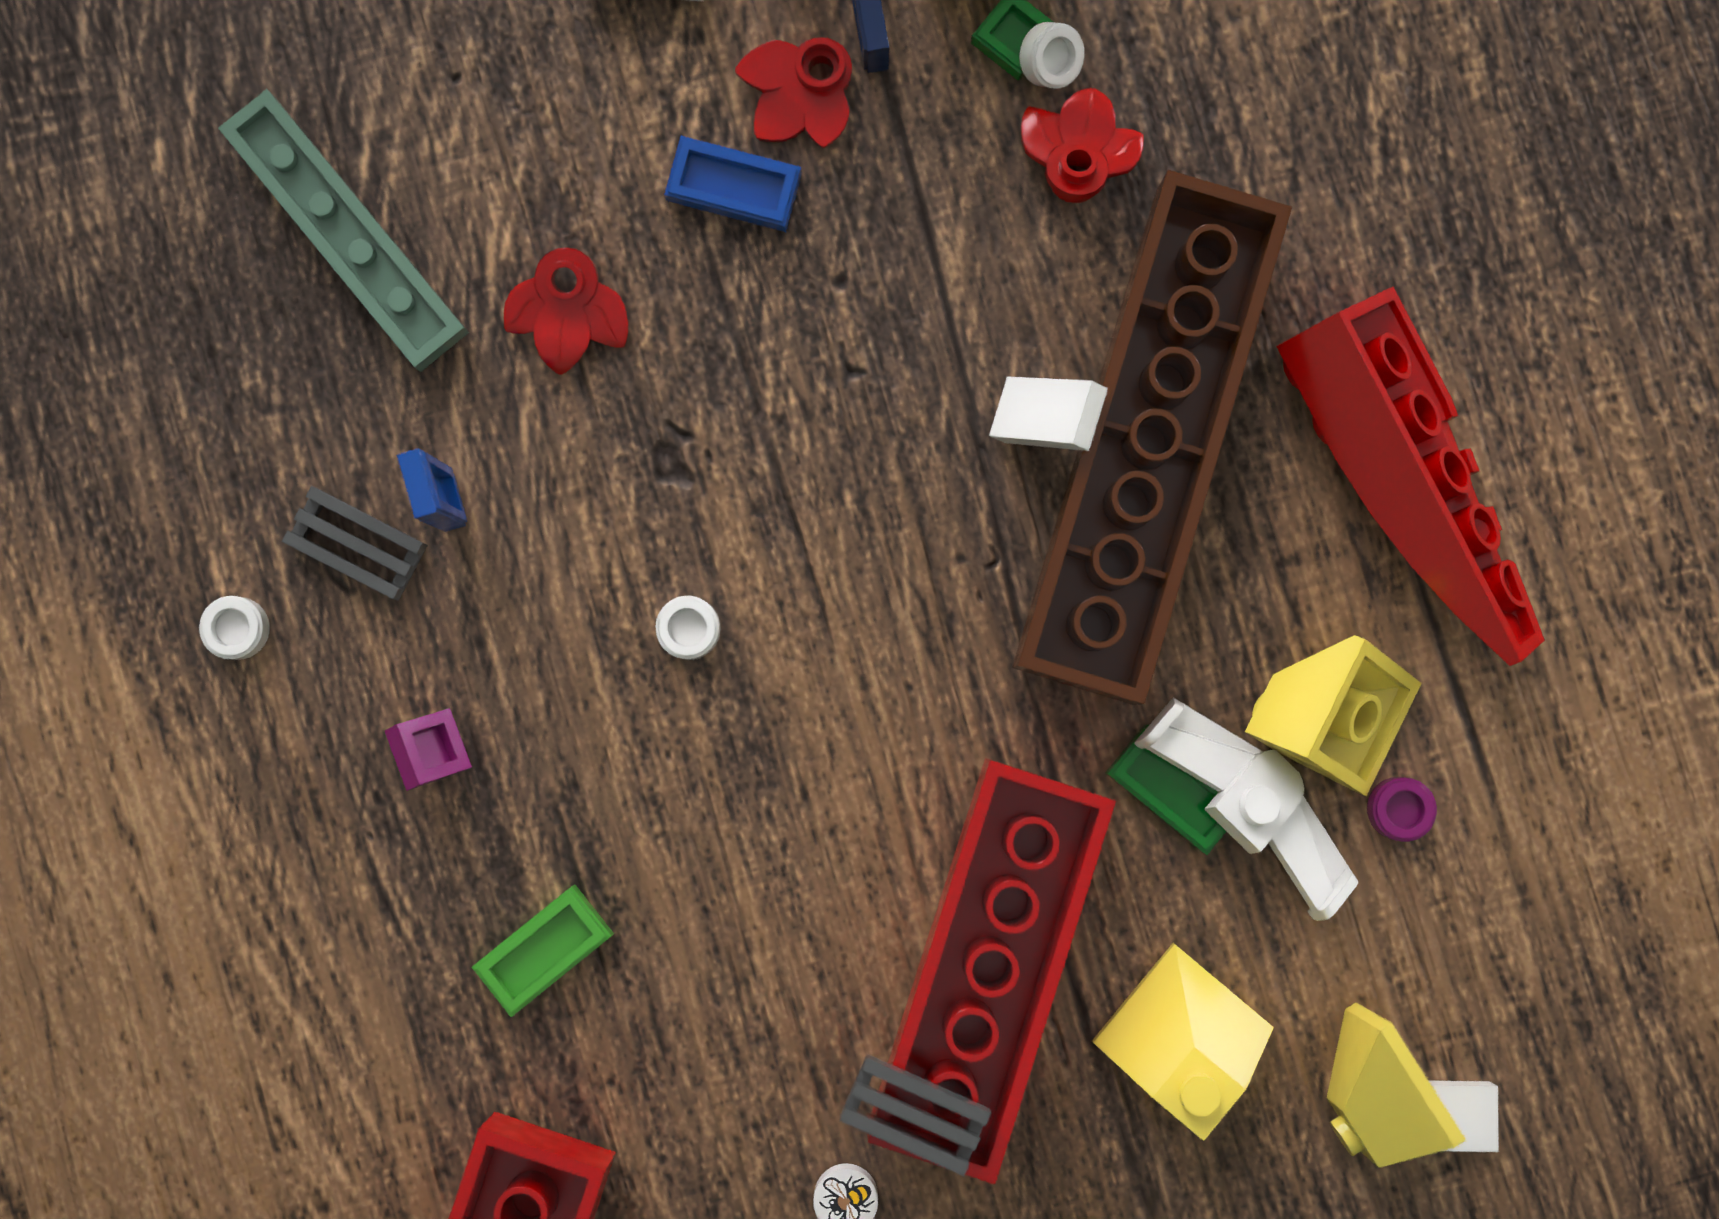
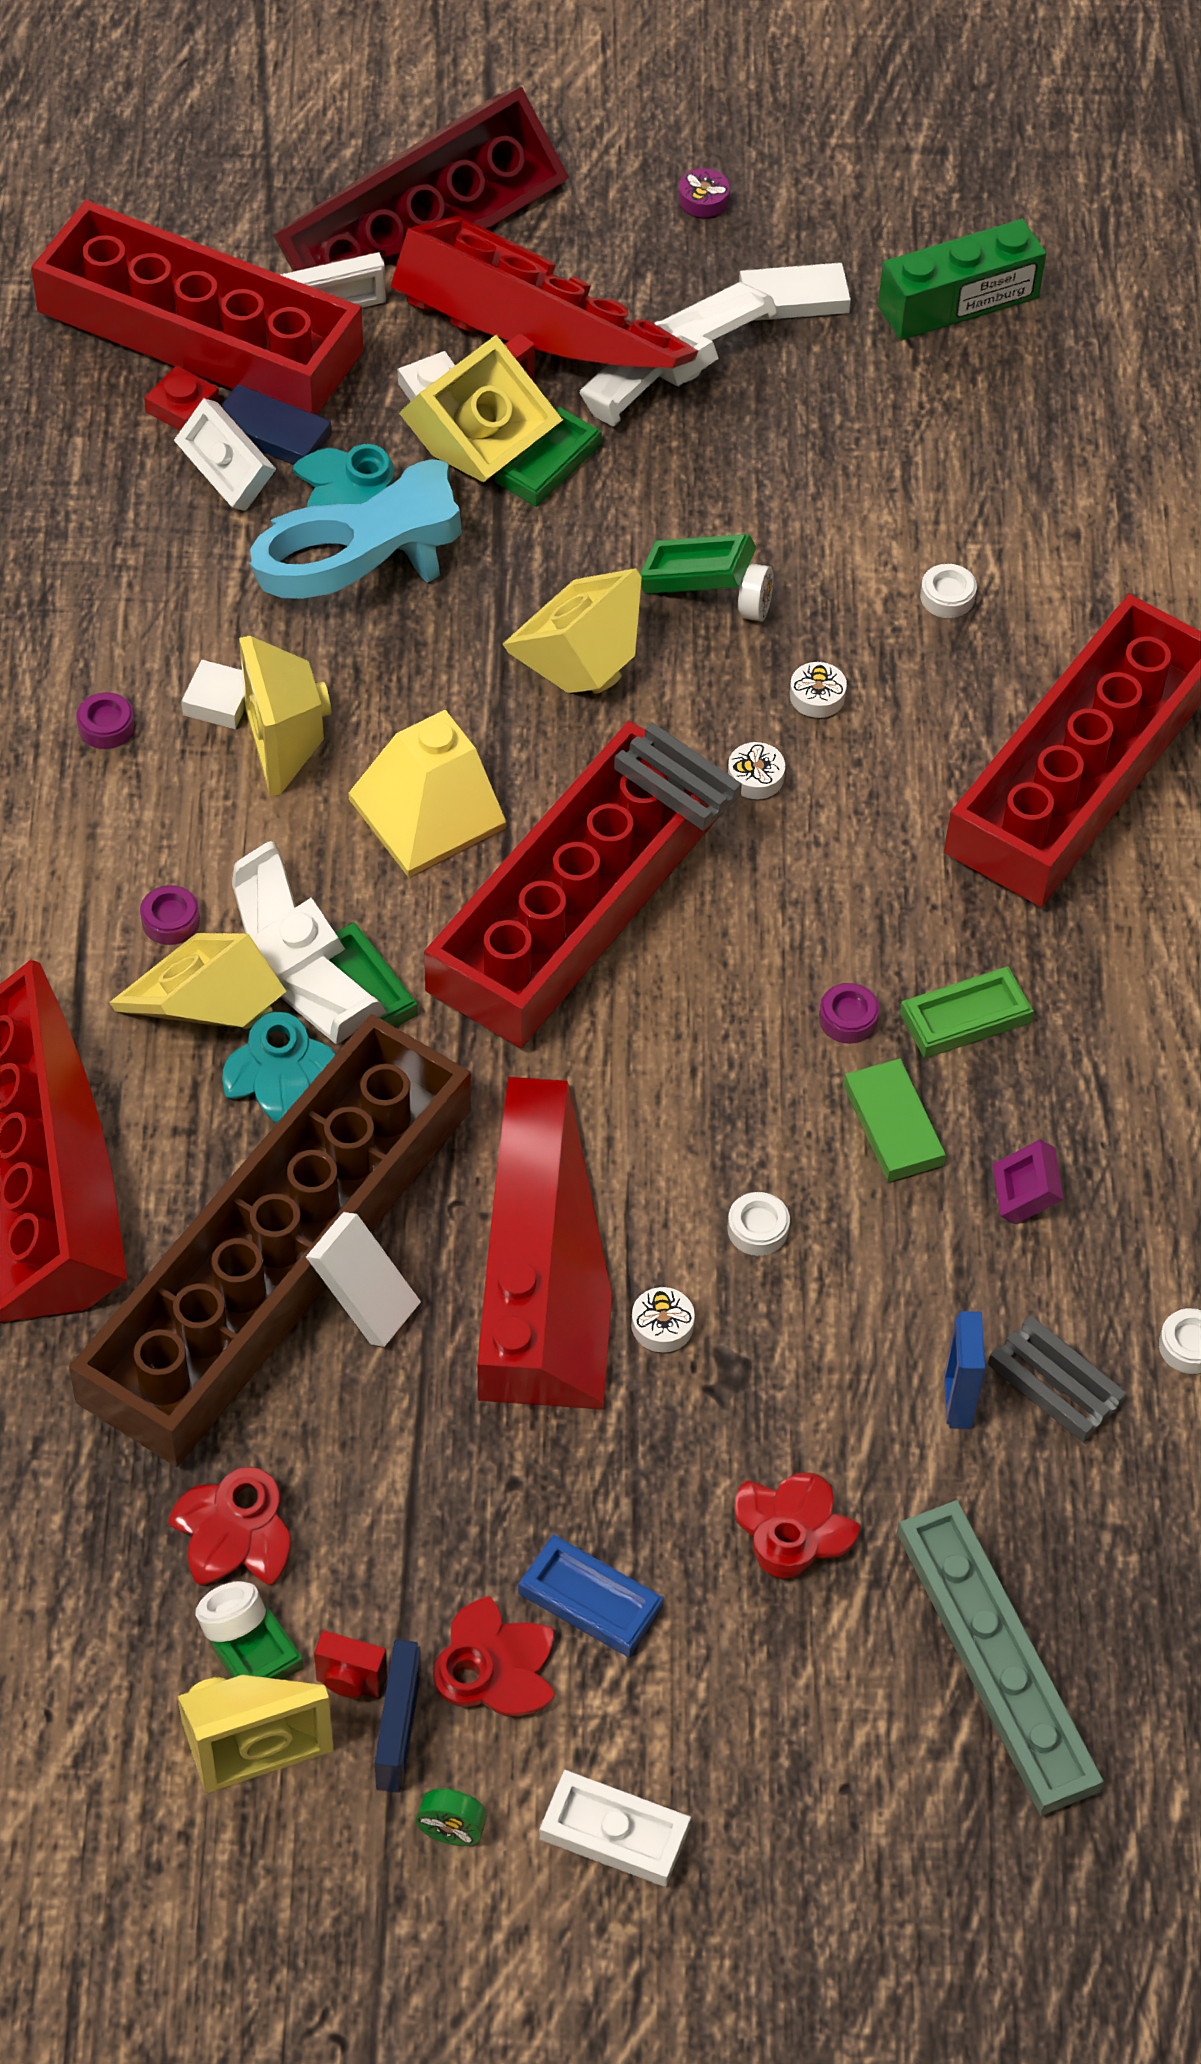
camera: 170 degrees left, 30 degrees down
none -> magenta tile [76,692,135,749]
none -> teal plate [222,1012,335,1124]
none -> red plate [314,1630,387,1699]
none -> red wedge [477,1077,612,1410]
none -> white tile [631,1287,695,1353]
none -> magenta tile [819,983,879,1044]
none -> bright green tile [843,1058,946,1182]

